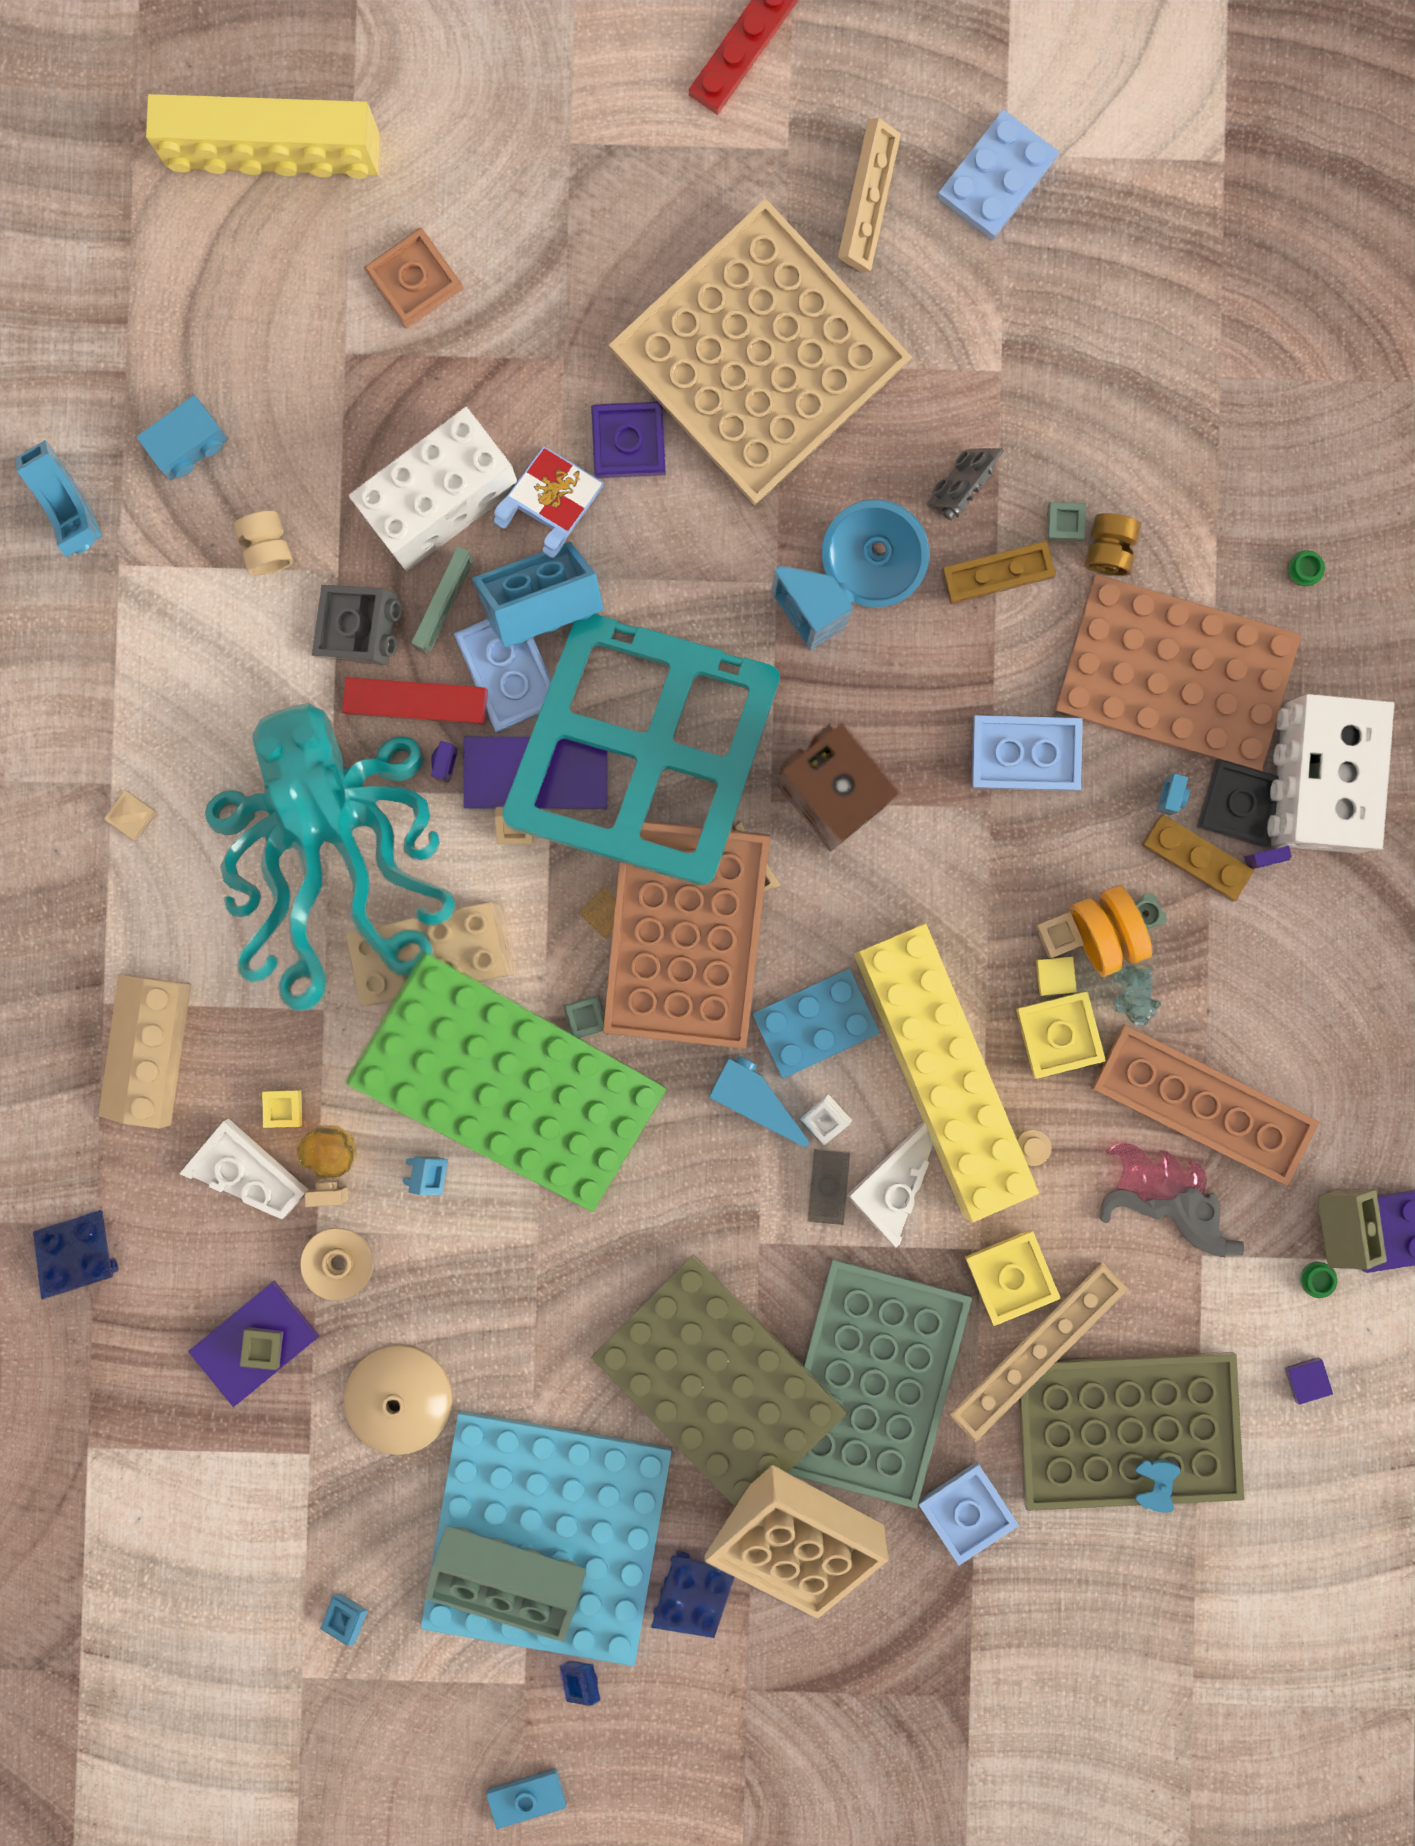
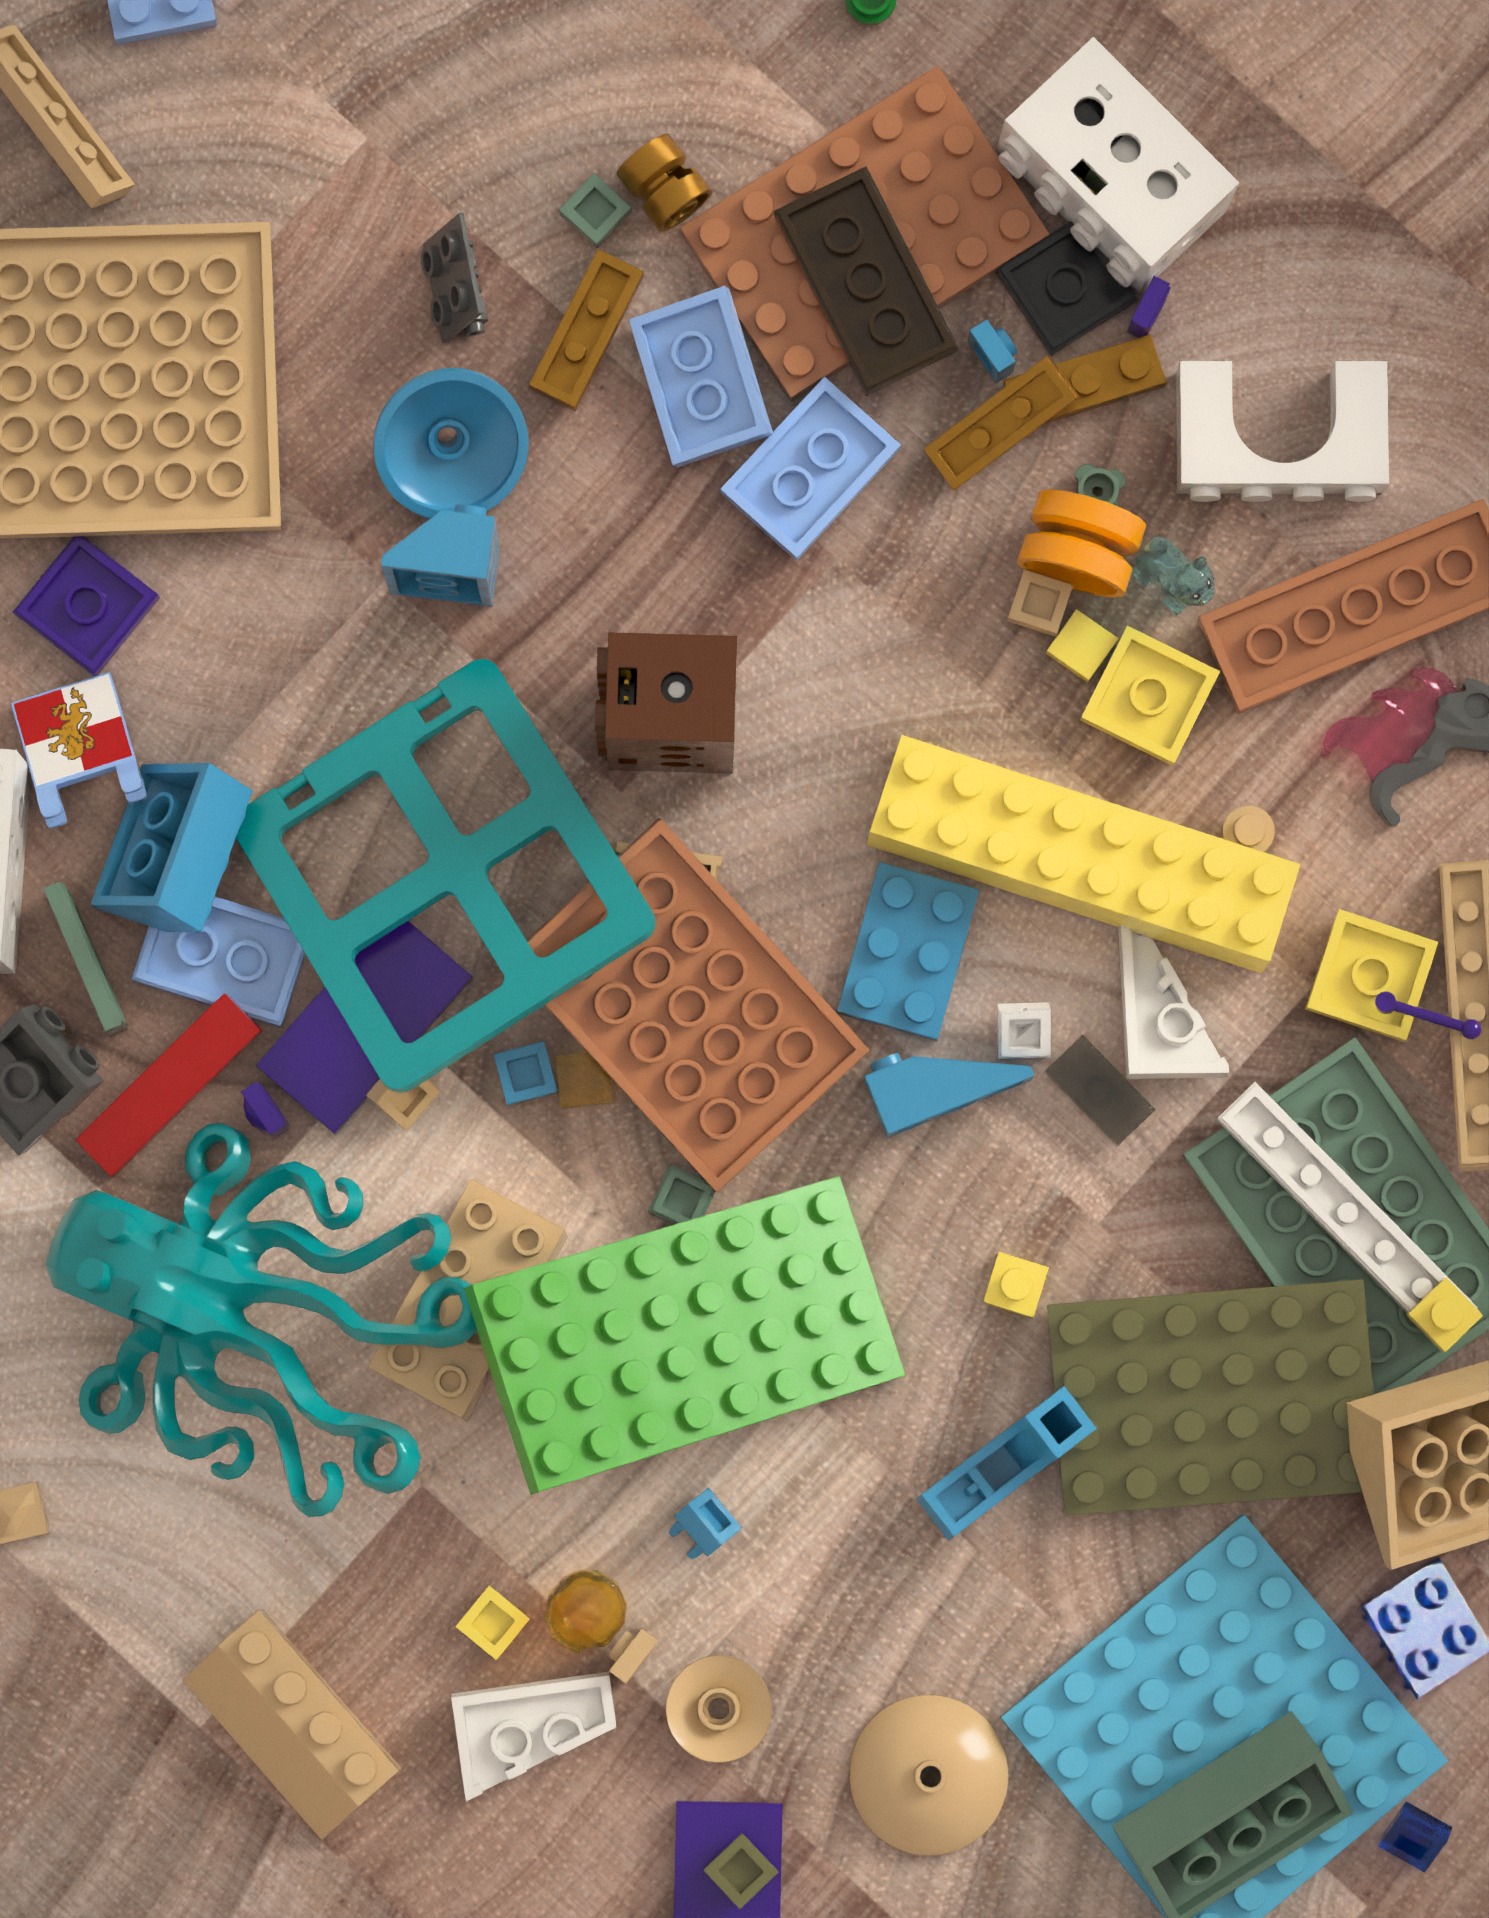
camera: 55 degrees left, 5 degrees down
none -> dark azure plate [494,1041,558,1106]
none -> light blue plate [629,286,773,468]
none -> dark brown tile [774,166,959,396]
none -> dark azure arch [916,1386,1097,1541]
none -> pearl gold plate [923,355,1080,491]
none -> light yellow plate [982,1252,1049,1318]
none -> white arch [1176,361,1389,502]
none -> white tile [1216,1082,1478,1313]
none -> dark purple hinge [1375,992,1482,1039]
none -> light yellow plate [1406,1277,1483,1353]

